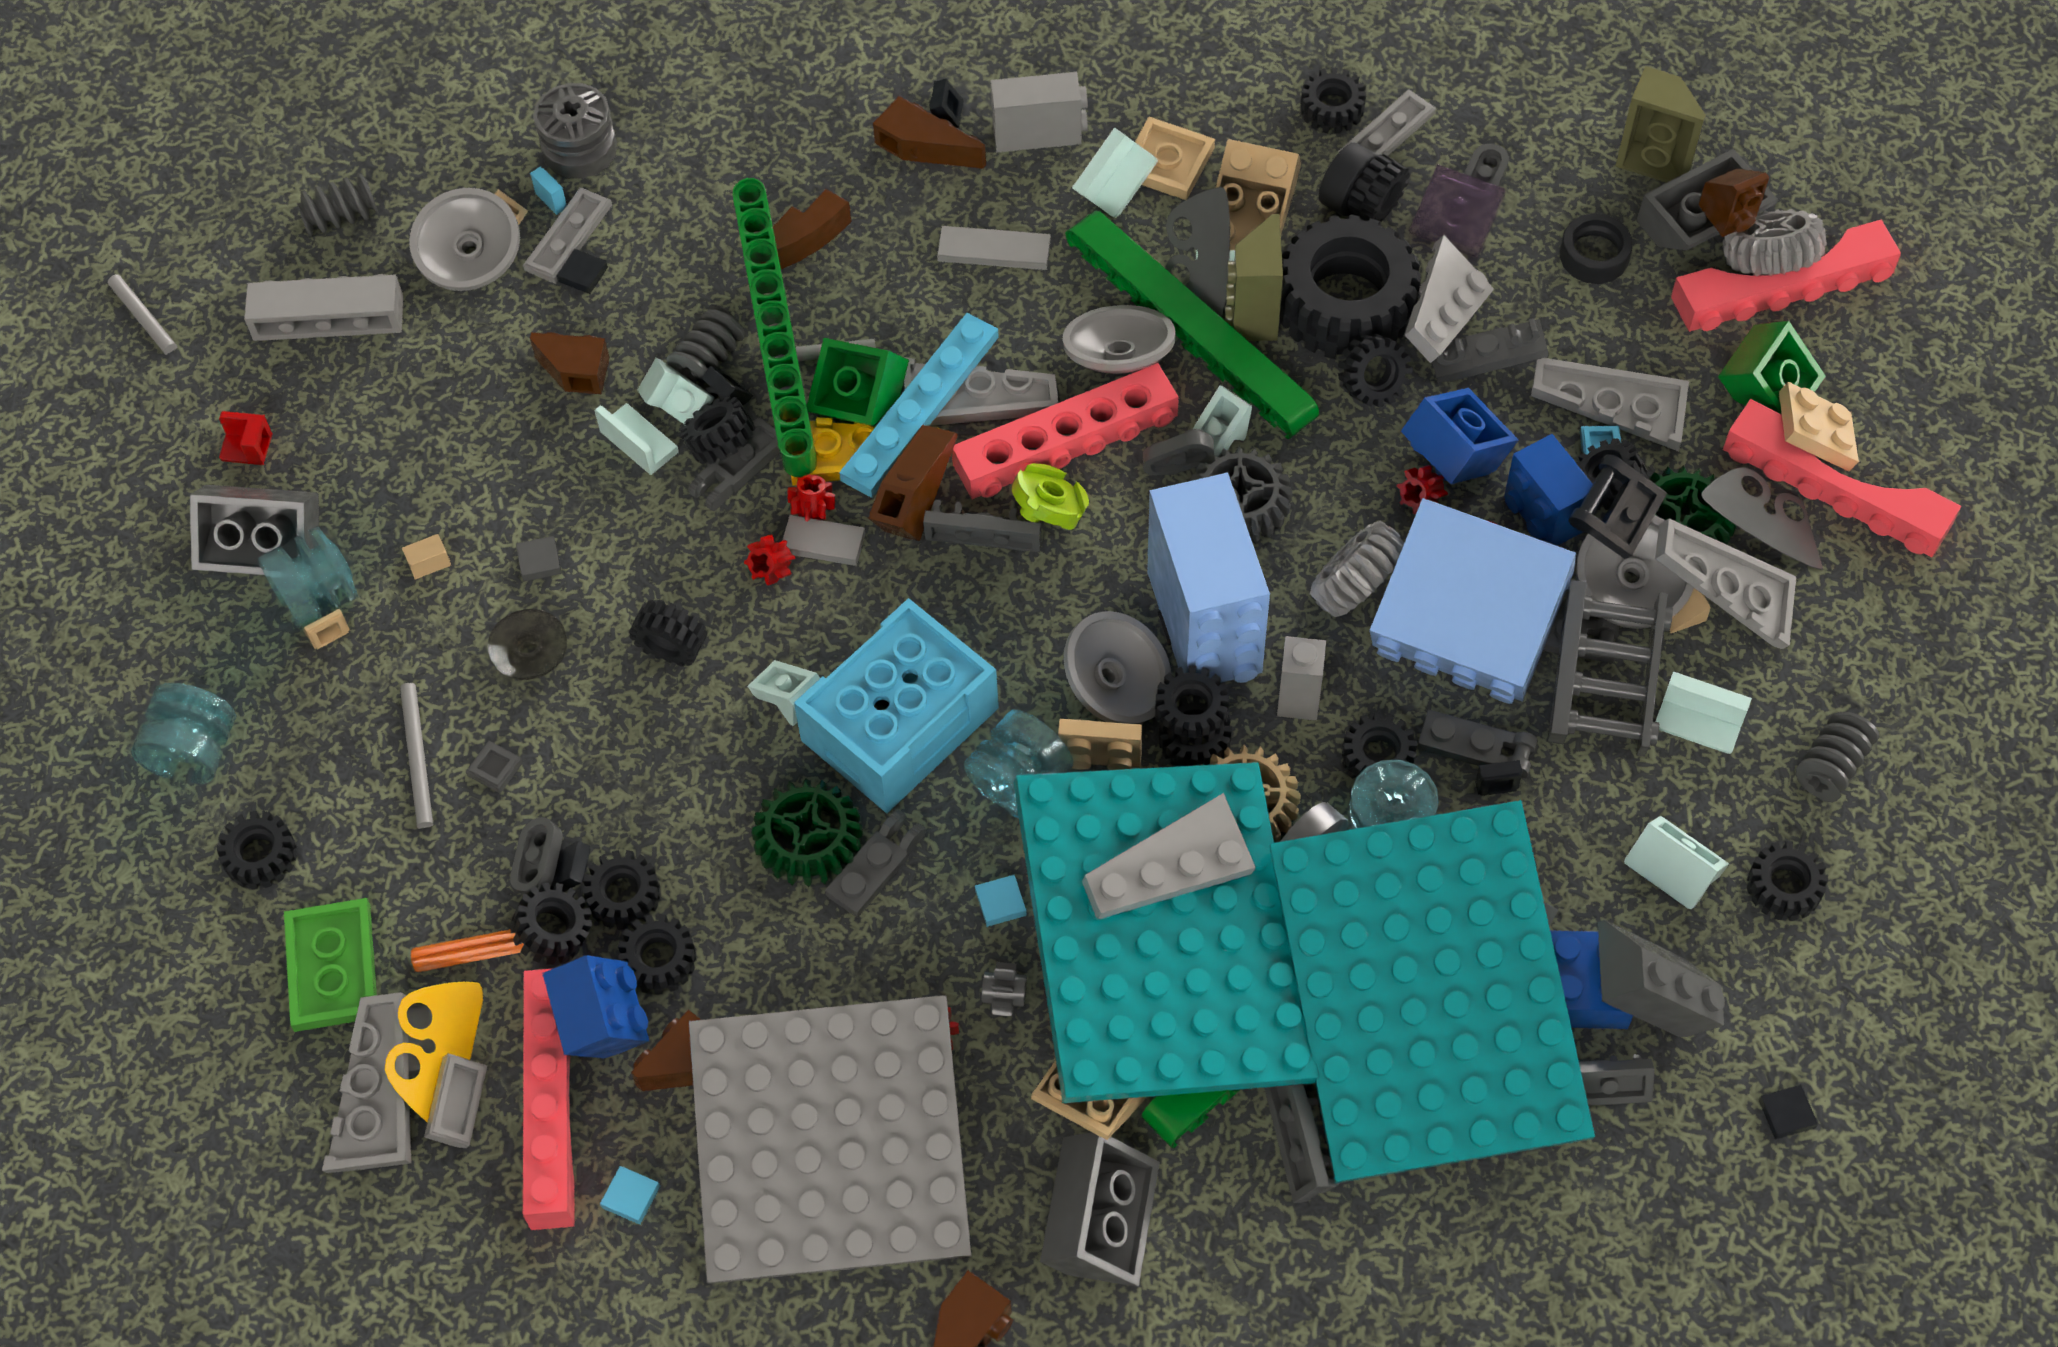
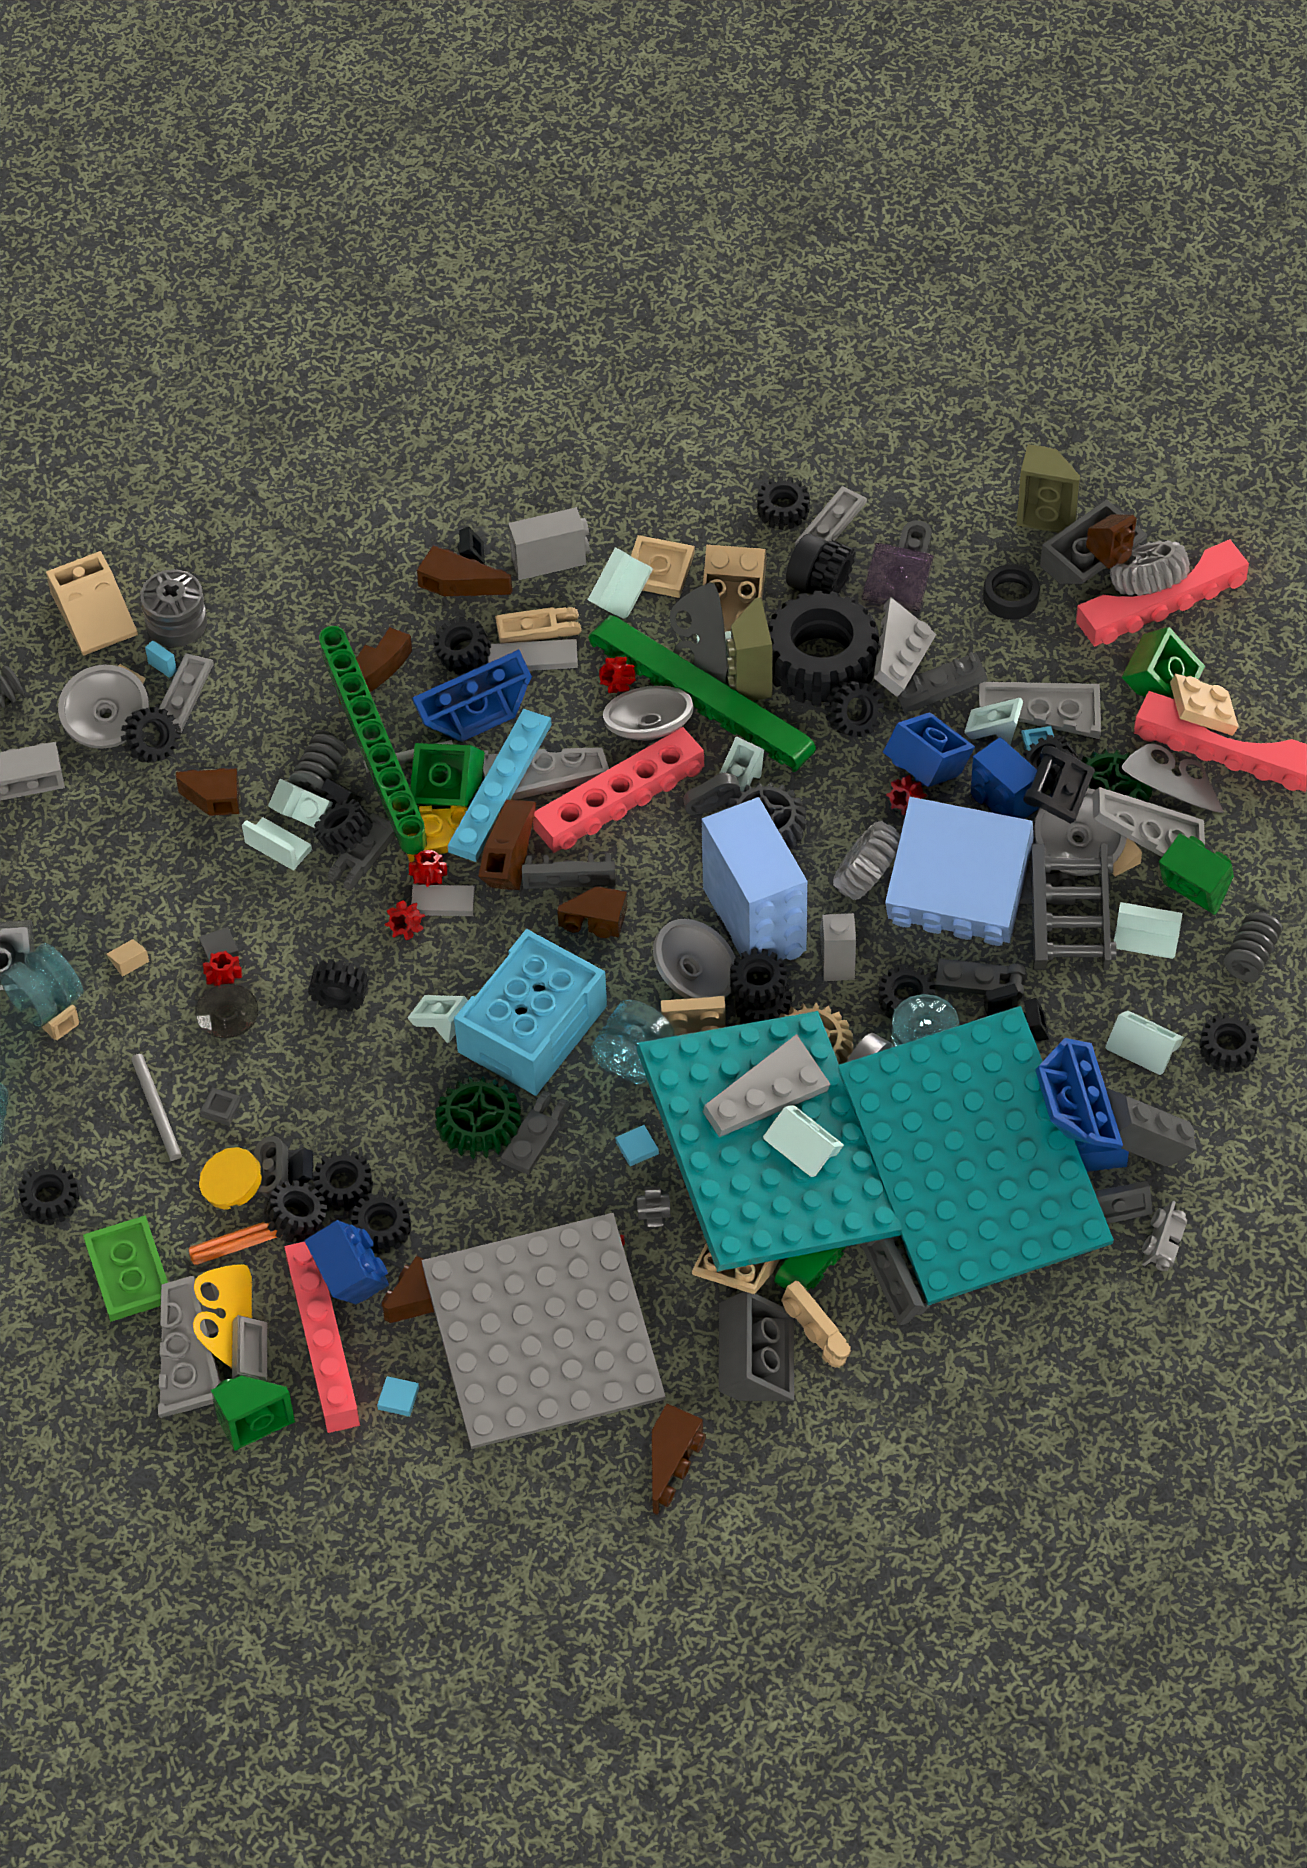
camera: 10 degrees left, 5 degrees down
black tile [557,249,608,294] -> none
lime plate [1012,463,1089,530] -> none
black tile [1758,1085,1818,1140] -> none
none -> tan slope [46,551,138,656]
none -> black tyre [121,707,181,763]
none -> yellow tile [199,1147,262,1210]
none -> red gear [203,951,242,990]
none -> green slope [211,1375,295,1451]
none -> blue wedge [412,649,532,742]
none -> black tyre [433,617,491,674]
none -> tan hinge [495,607,582,643]
none -> reddish brown slope [557,886,627,938]
none -> red gear [599,656,636,693]
none -> light aqua panel [763,1105,844,1177]
none -> tan hinge [781,1281,851,1368]
none -> light aqua slope [964,698,1023,745]
none -> black tile [1023,998,1049,1041]
none -> blue wedge [1035,1038,1123,1149]
none -> light grey hinge [1142,1201,1187,1271]
none -> green slope [1159,833,1234,915]

